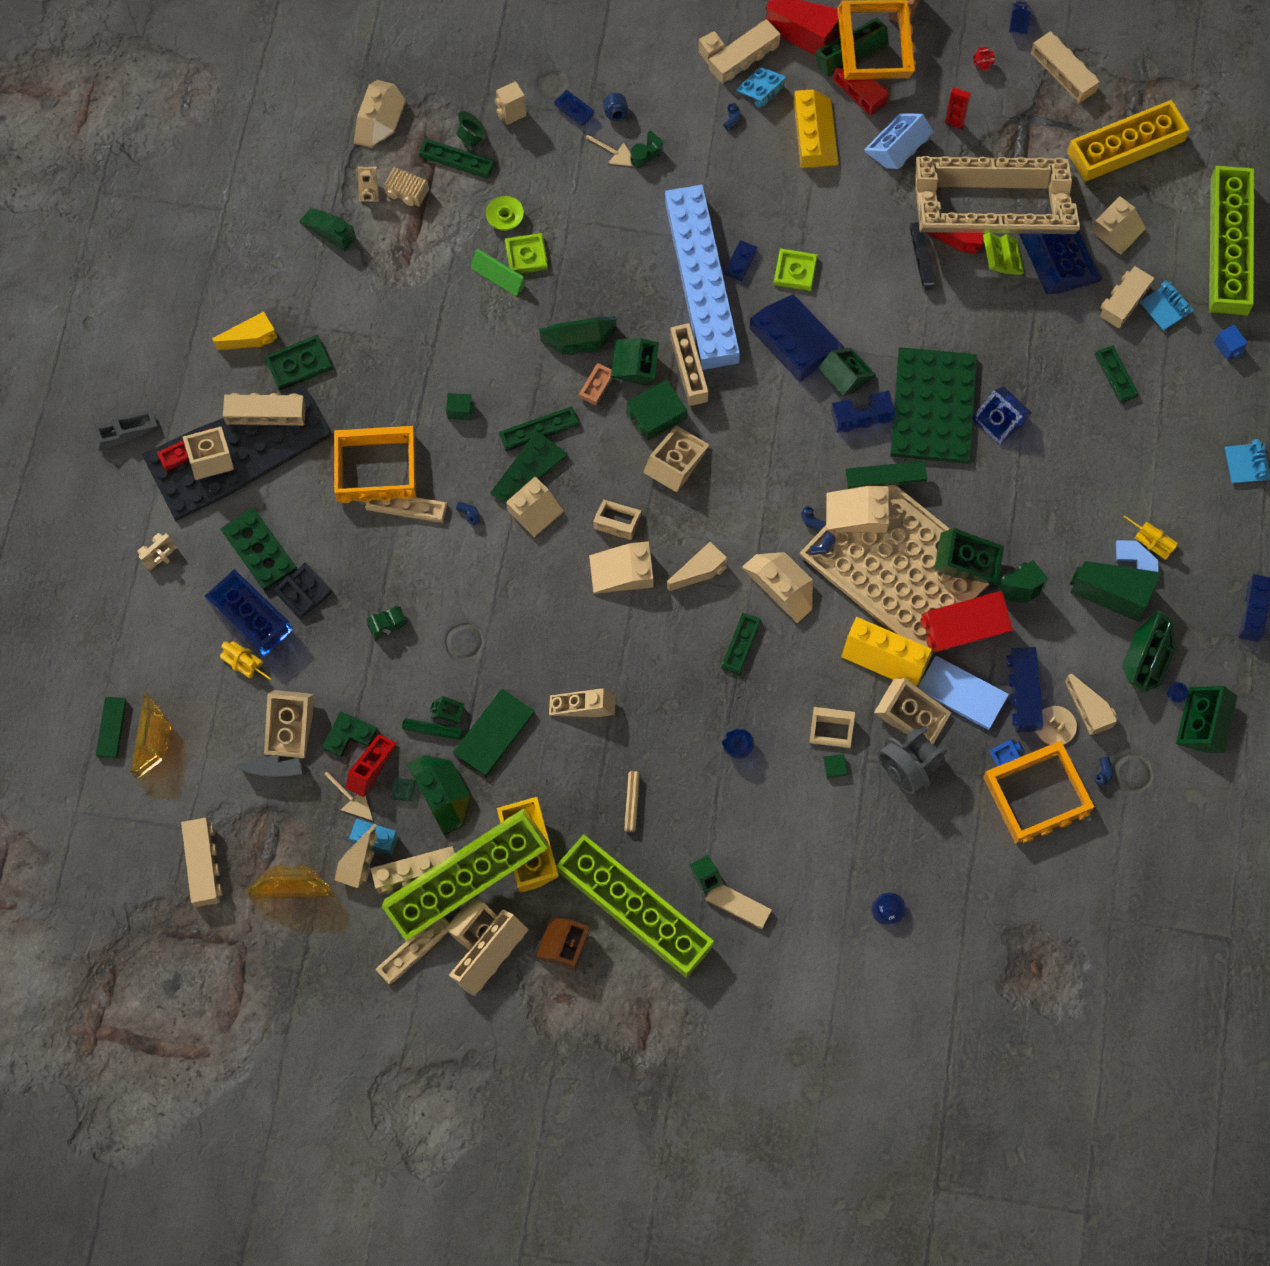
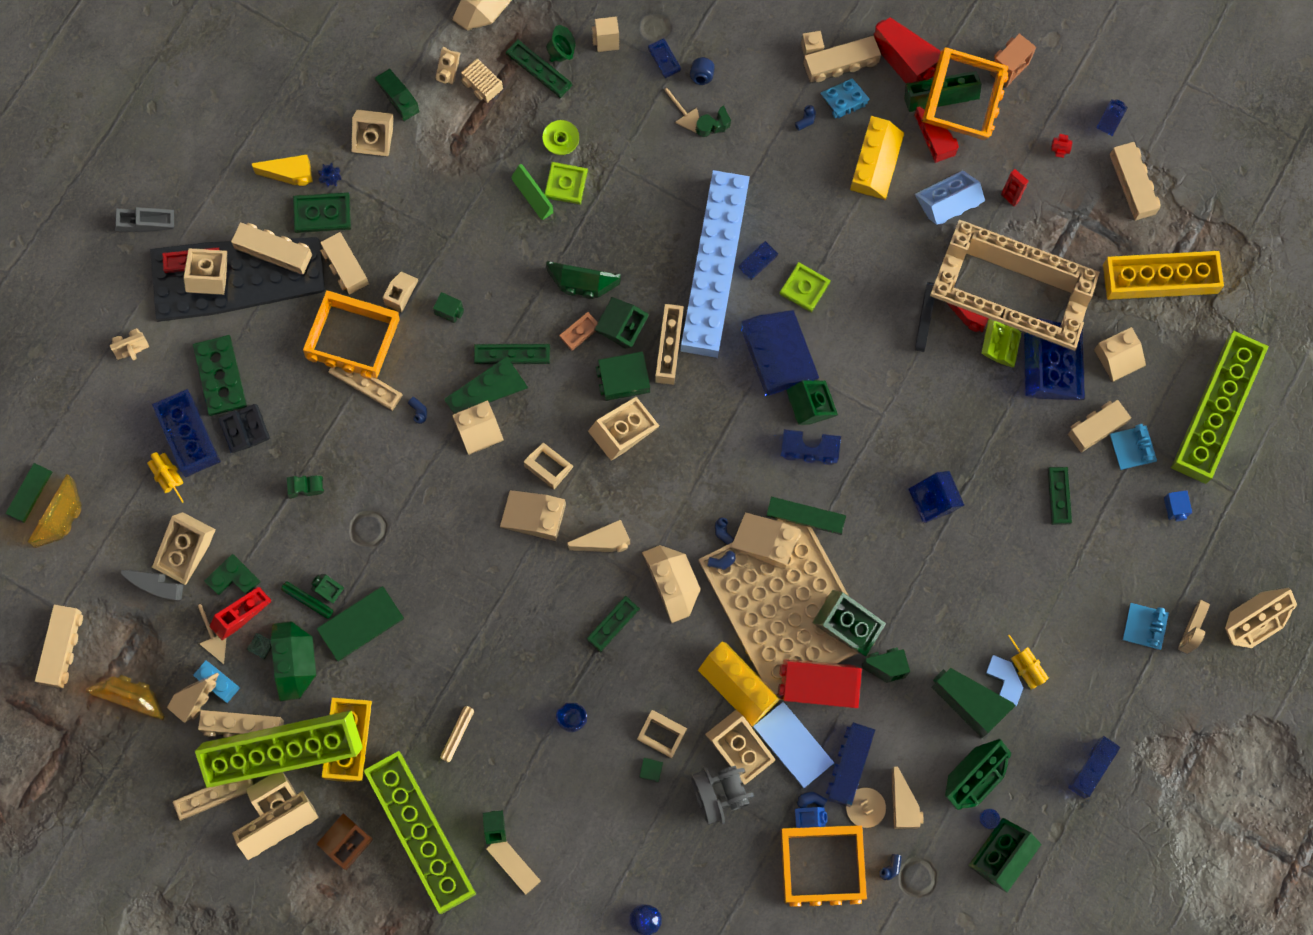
camera: 15 degrees right, 5 degrees up
tan slope [549,688,616,717] -> none
dark green plate [890,347,977,464] -> none
none -> clear blue gear [318,163,342,187]
none -> tan brick [320,232,369,295]
none -> tan slope [352,110,393,156]
none -> tan slope [383,272,418,312]
none -> dark blue arm [797,791,827,808]

